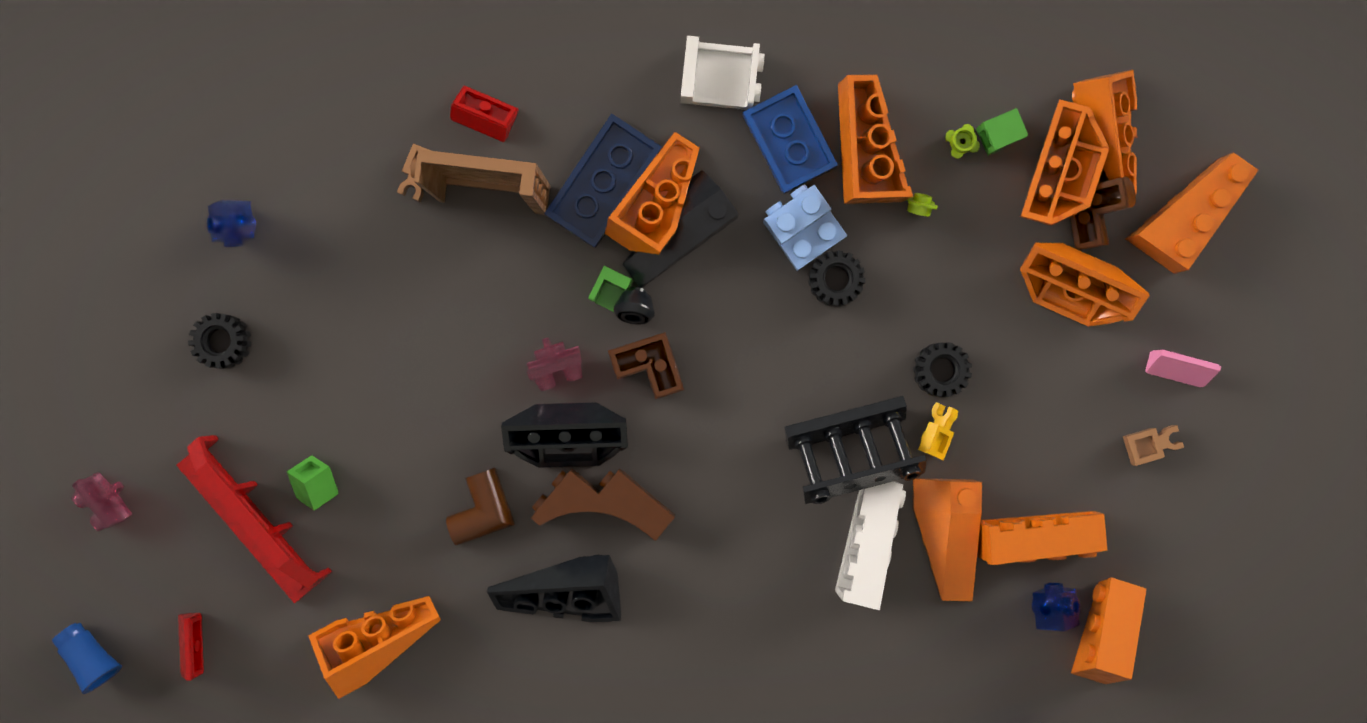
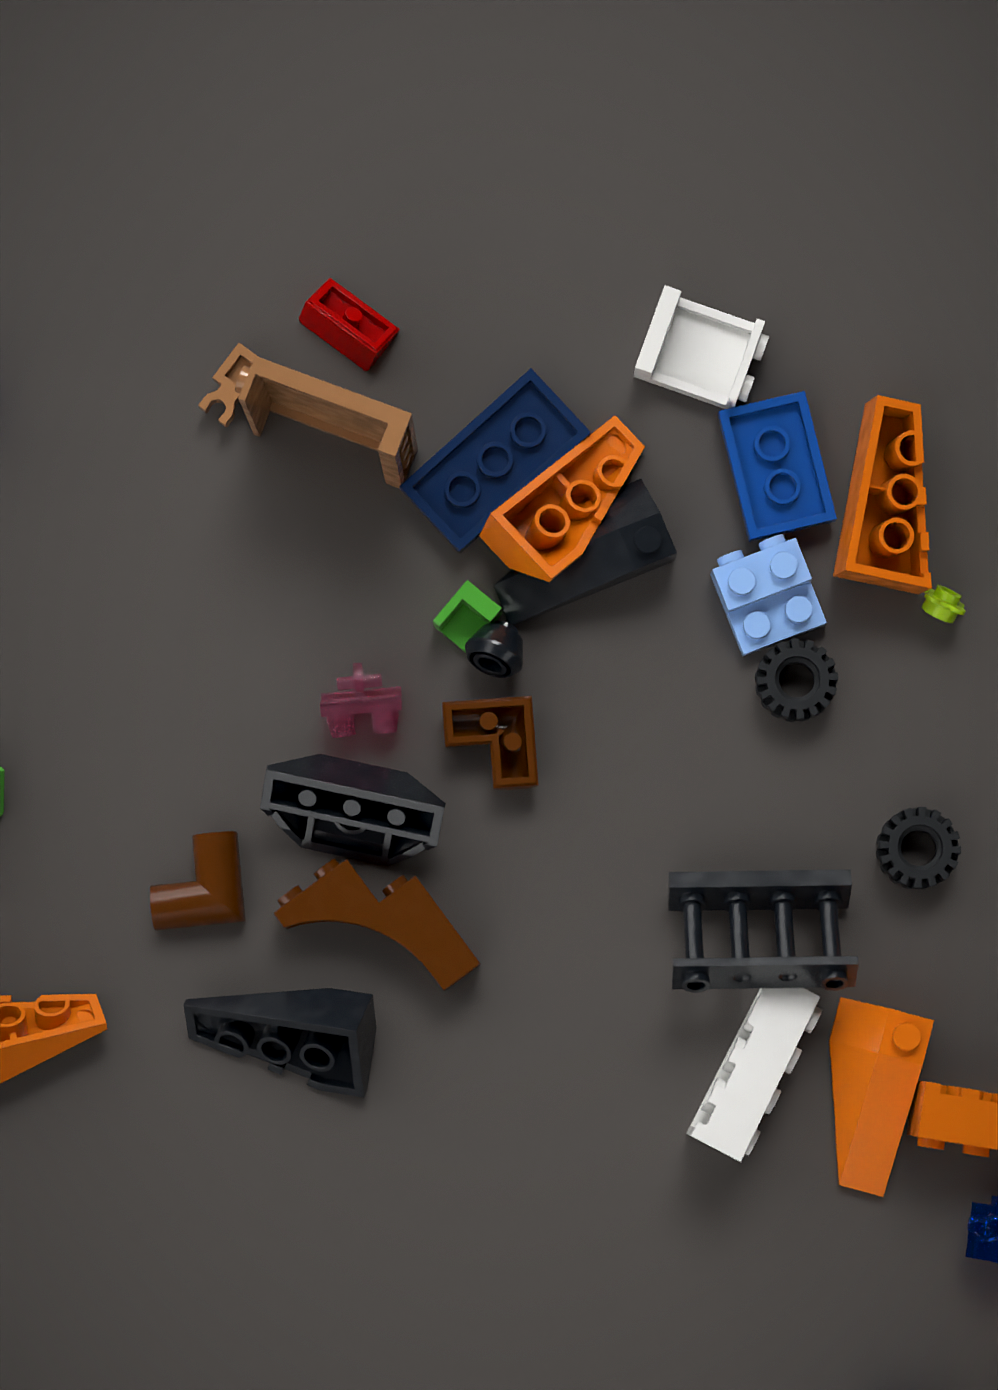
camera: 20 degrees right, 5 degrees down
yellow plate [918,402,958,461] -> none

